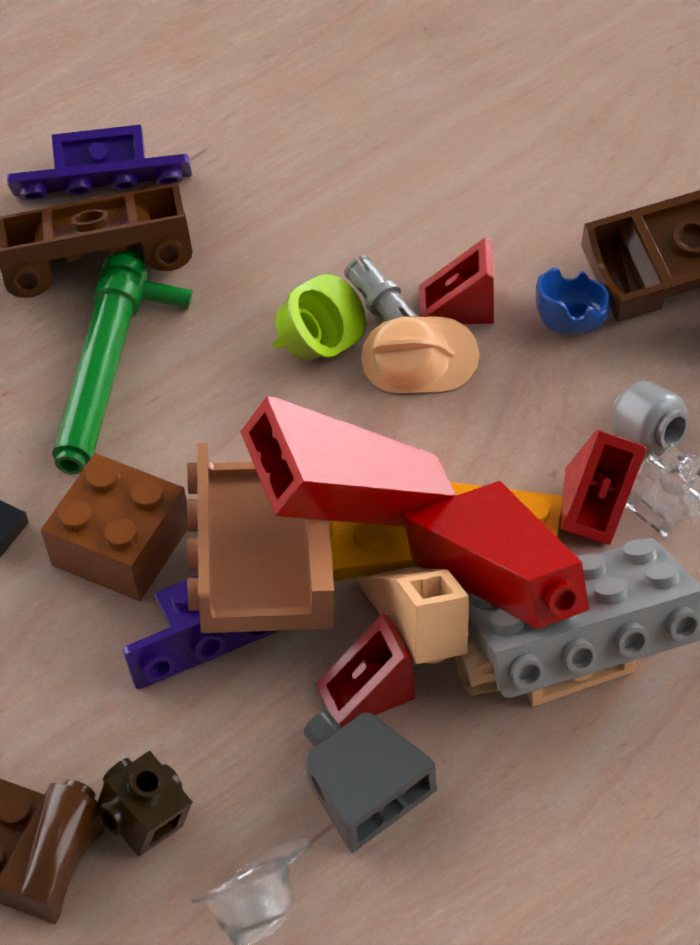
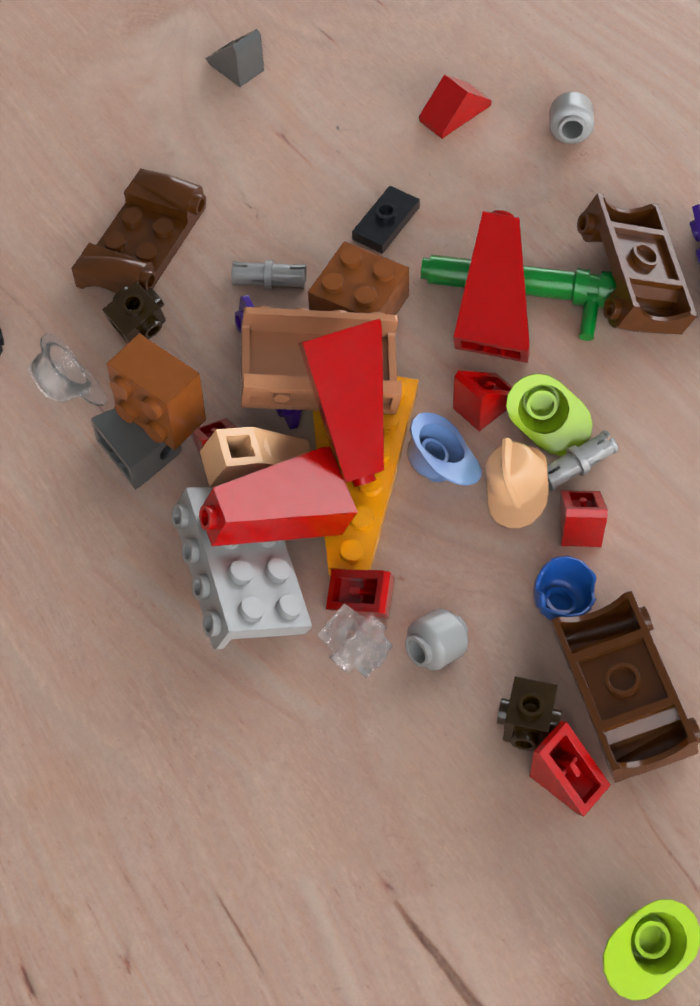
camera: 90 degrees right, 5 degrees up
none -> dark orange brick [106,333,206,450]
none -> light grey pin [232,260,307,289]
none -> medium blue piece [407,412,482,486]
none -> red slope [453,210,530,363]
none -> red slope [453,370,512,432]

